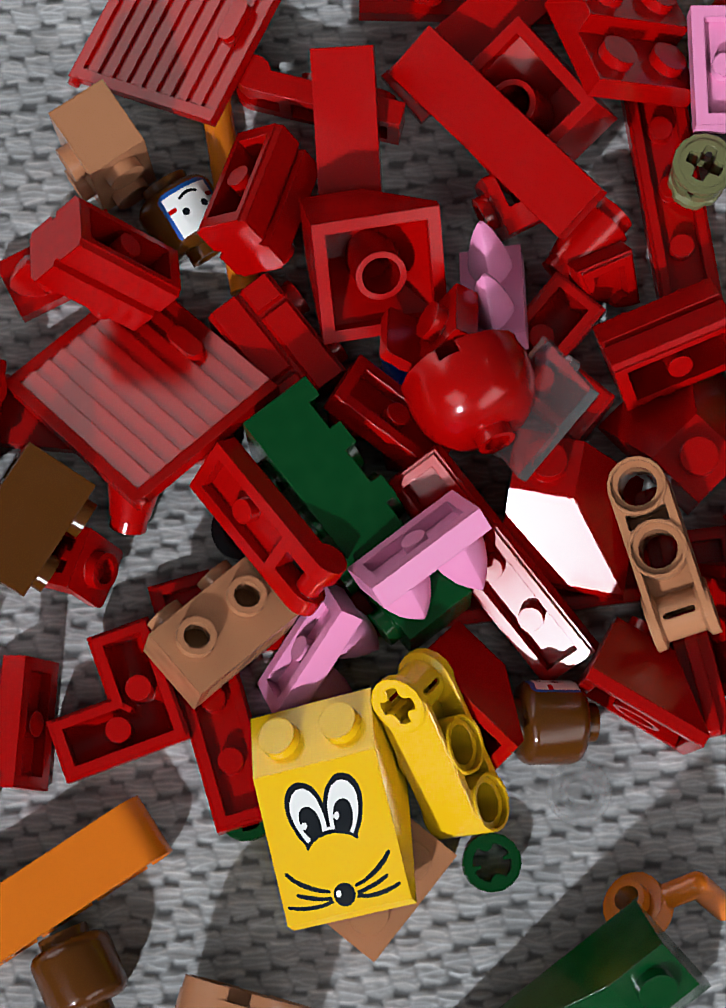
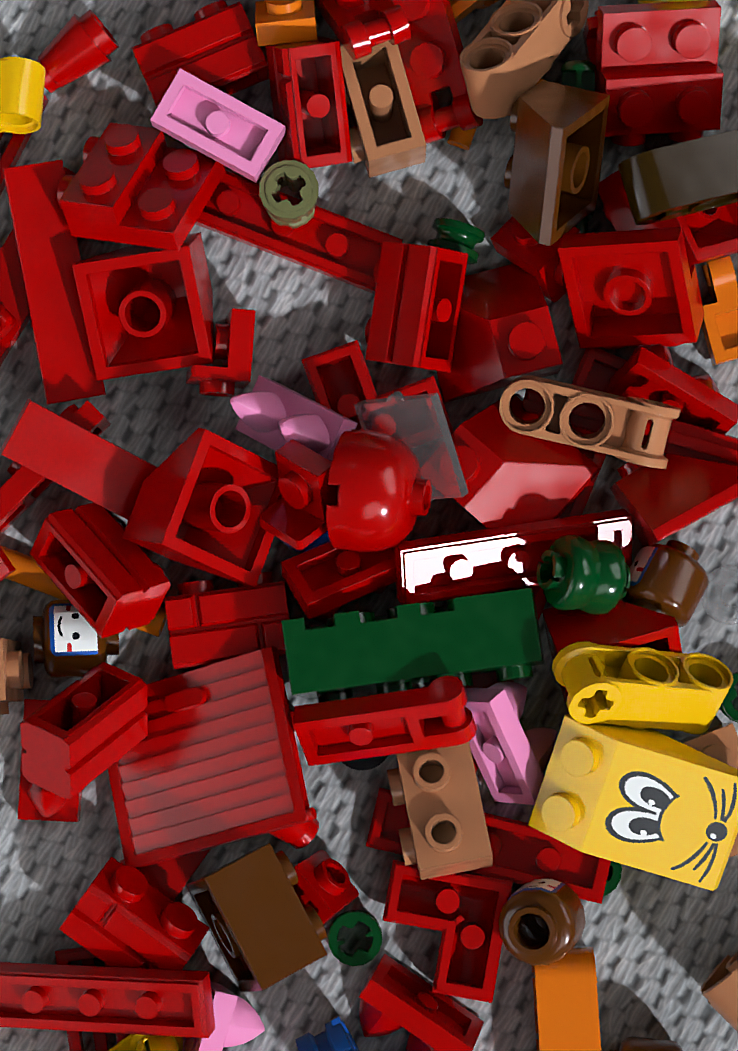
camera: 55 degrees left, 5 degrees up
bright pink tile [347,490,492,620] -> none
red tile [388,25,607,240] -> none
red cone [542,196,632,284] -> none
red tile [566,241,640,307] -> none
none -> dark green bush [328,909,382,966]
none -> reddish brown head [499,879,586,966]
none -> dark green piece [536,535,631,615]

